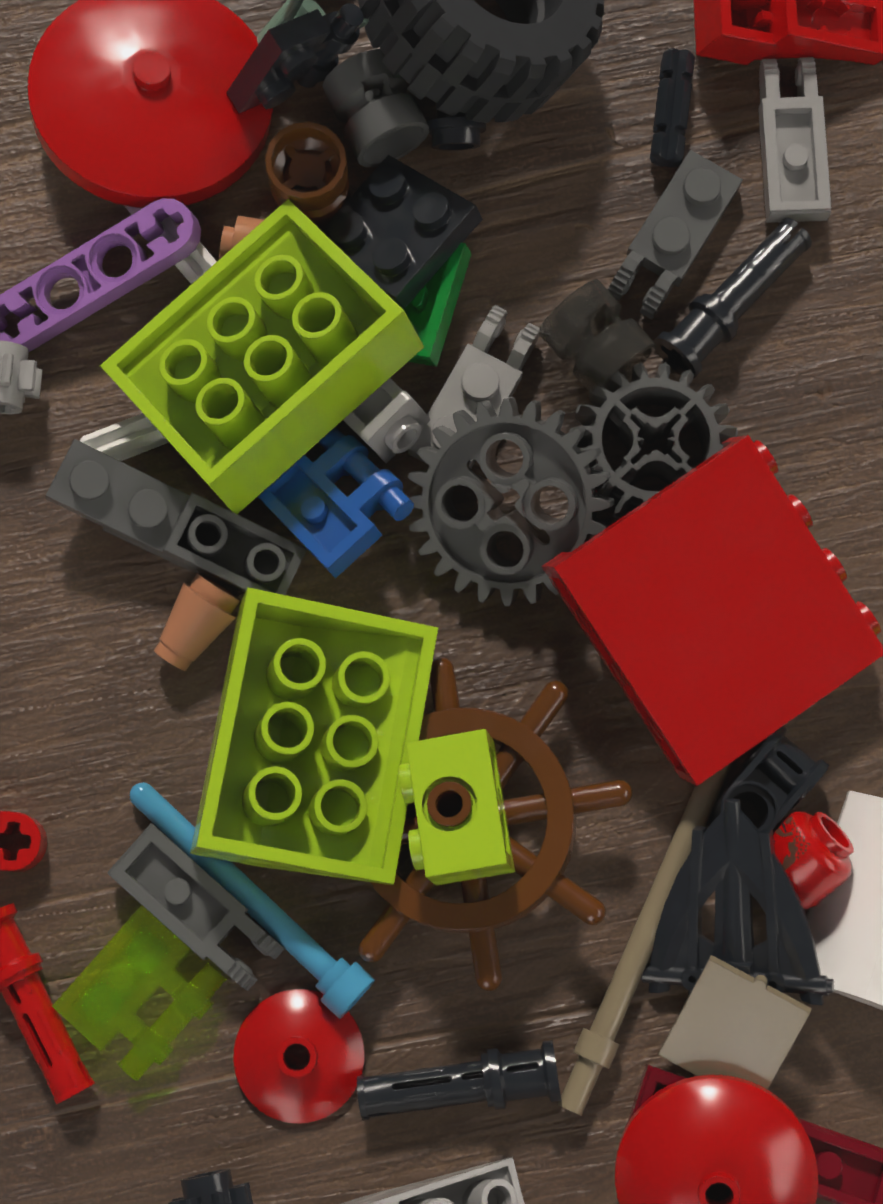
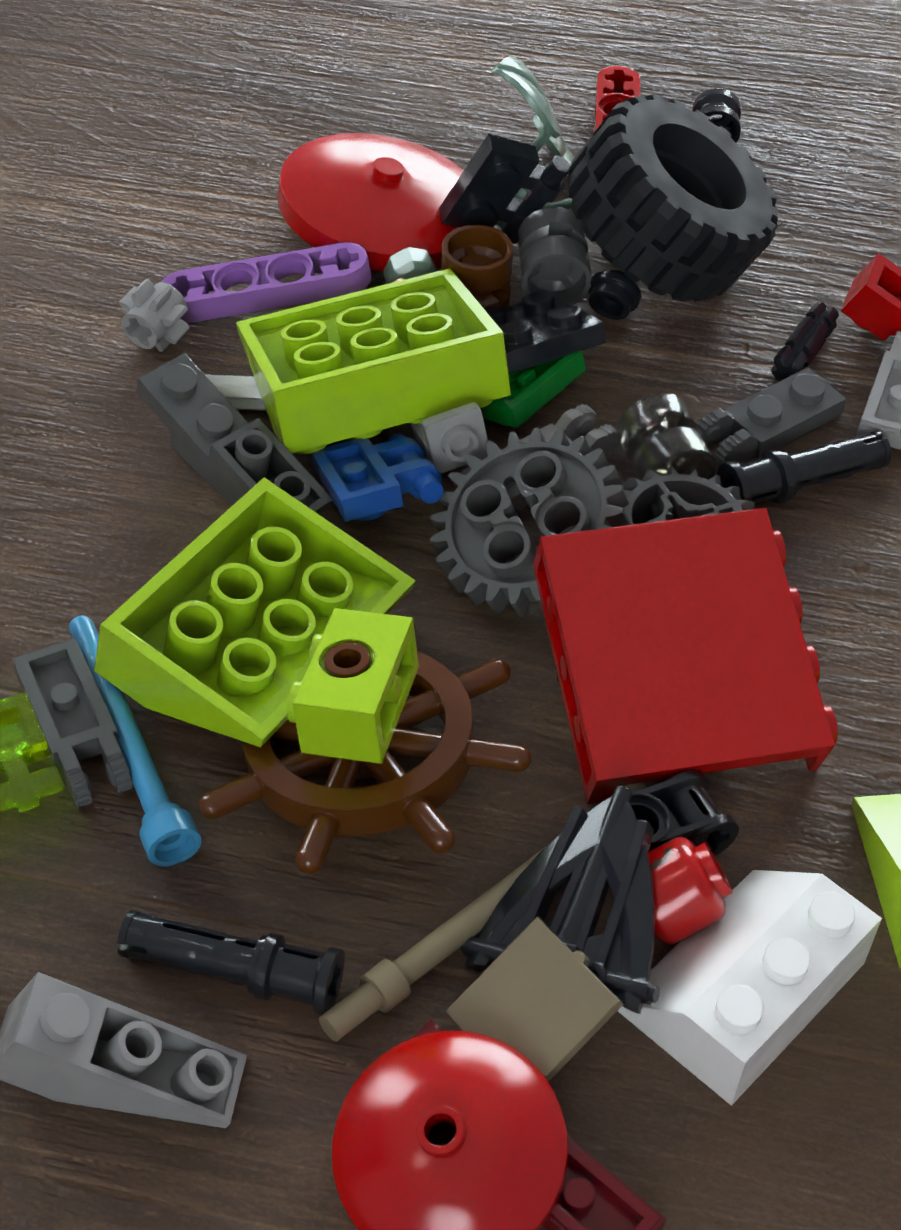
camera: 20 degrees right, 30 degrees down
nougat cone [154,573,240,671] -> none
red dish [233,989,365,1124] -> none
none -> sand green tile [383,247,438,283]

